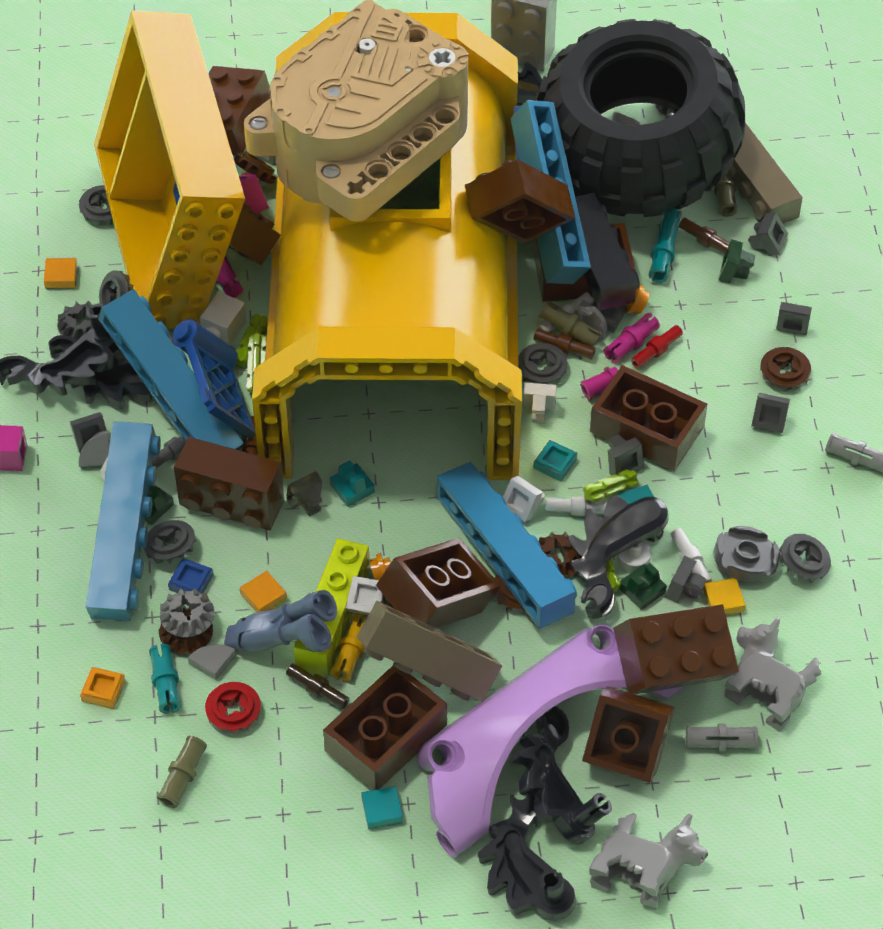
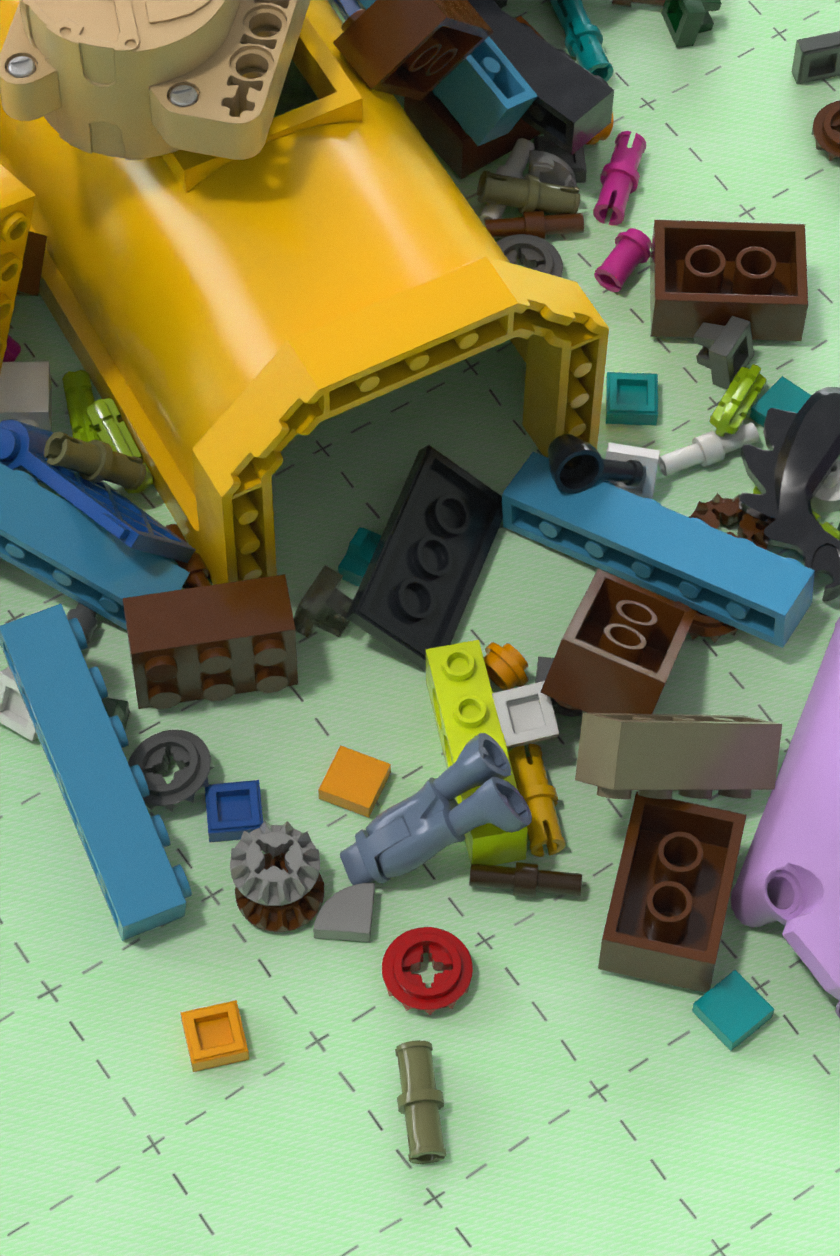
camera: 30 degrees left, 5 degrees up
teal pin [149,644,181,714] -> none
red bar [631,325,683,369] -> none
none -> olive pin [44,431,146,490]
none -> black tile [345,445,503,672]
none -> black bar [548,434,643,493]

